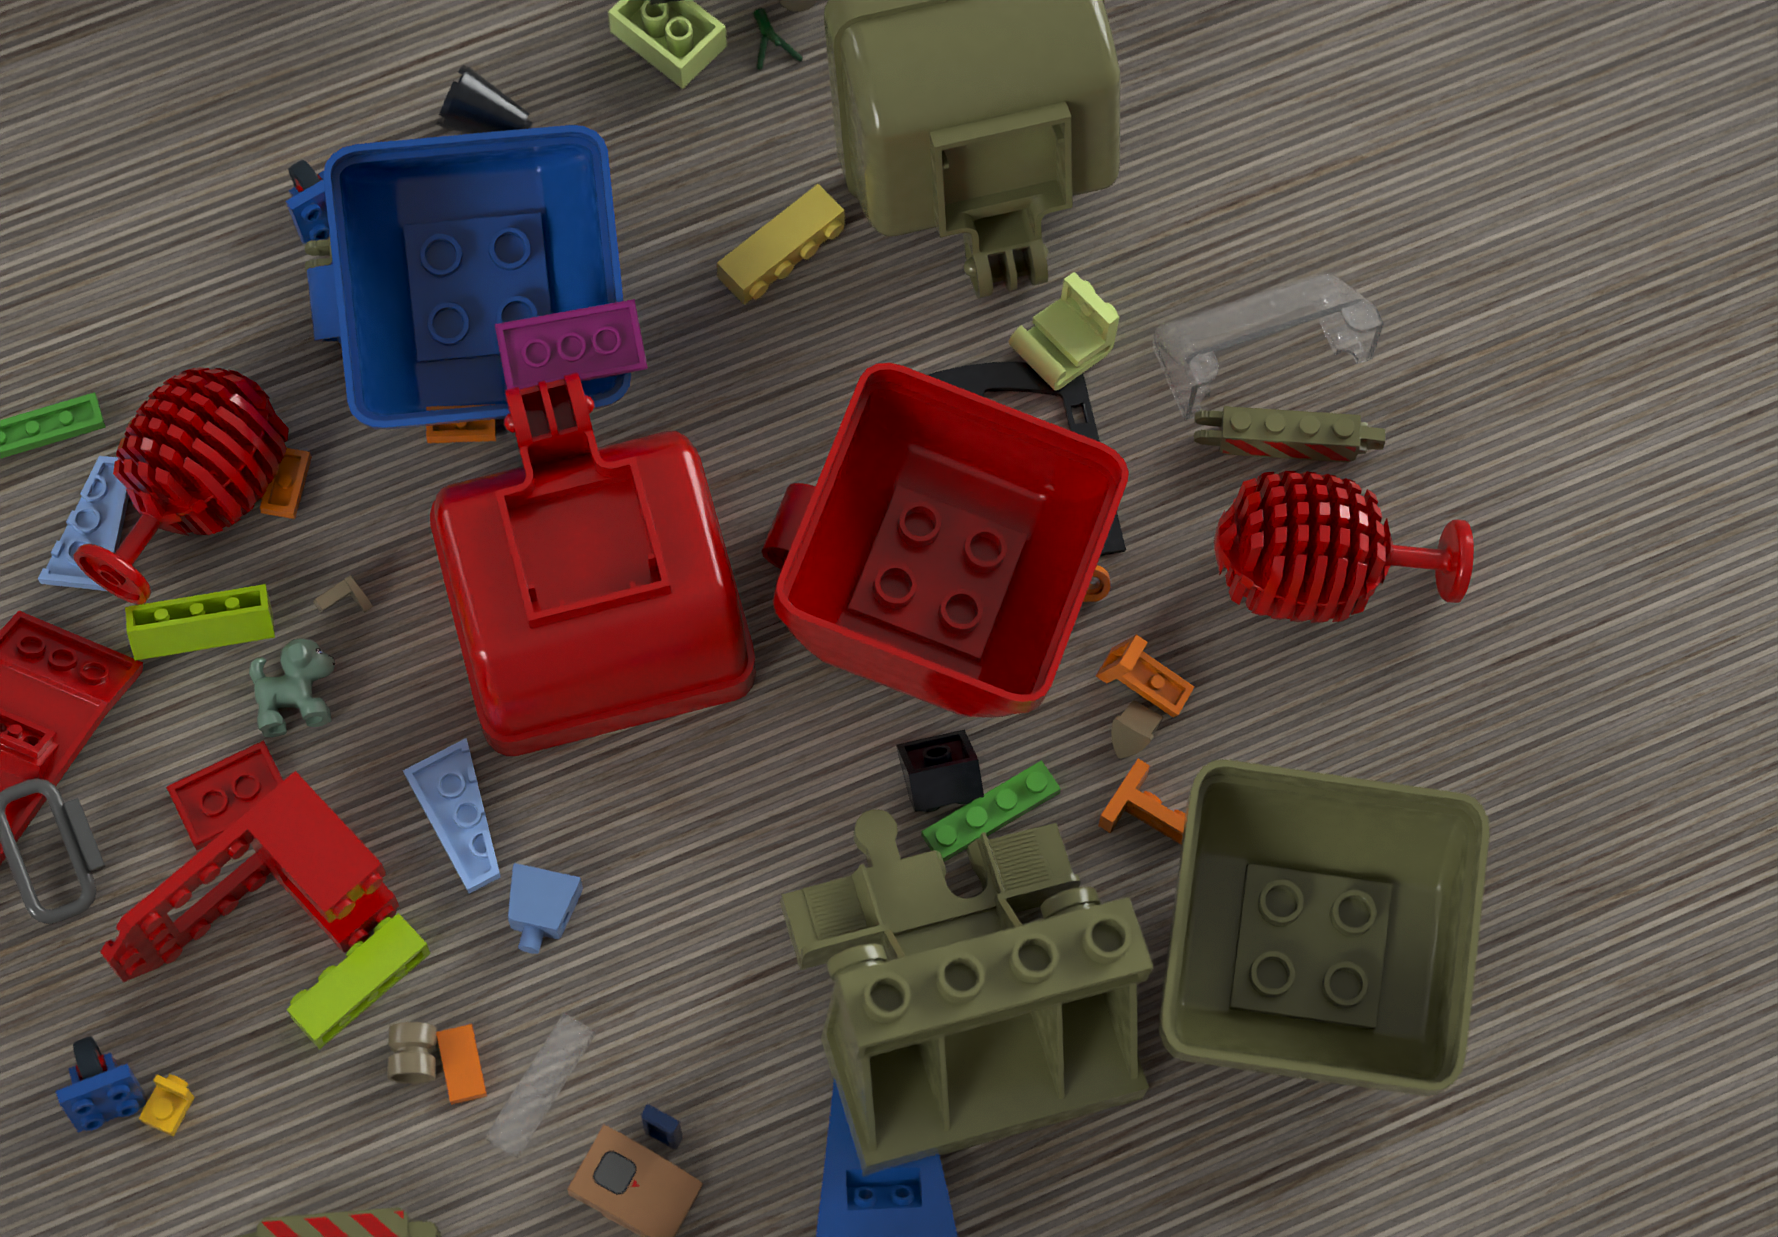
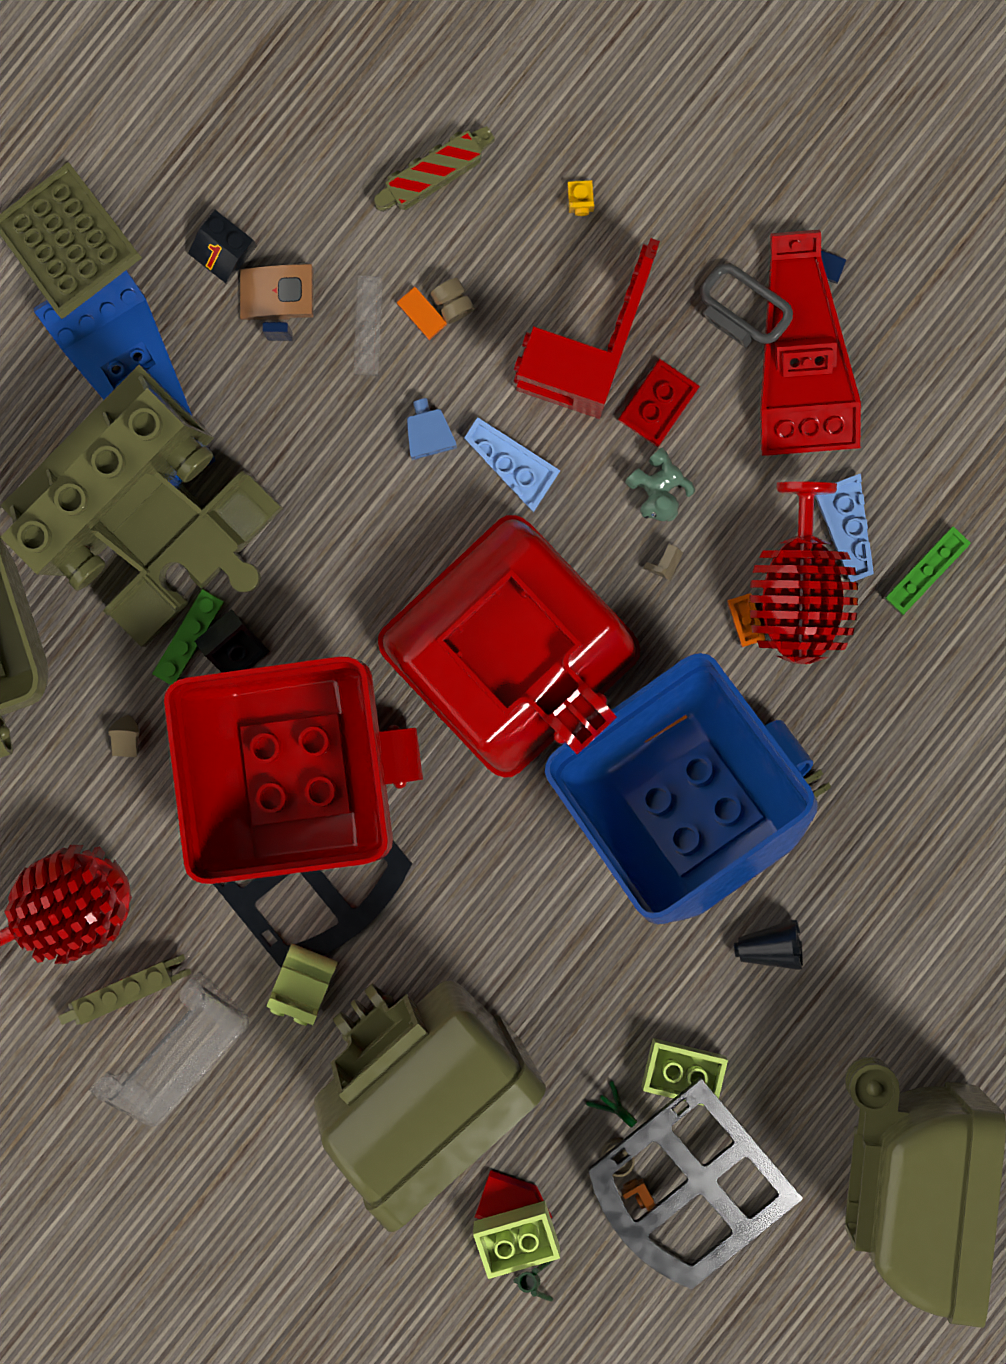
camera: 155 degrees right, 20 degrees up
blue plate [56,1036,147,1132] -> none
lime brick [125,584,275,661] -> none
blue plate [285,160,330,246] -> none
lime brick [286,913,431,1050] -> none
magenta tile [495,299,648,389] -> none
light yellow brick [717,184,845,305] -> none
orange bracket [1096,634,1195,718] -> none
orange bracket [1098,759,1186,845] -> none

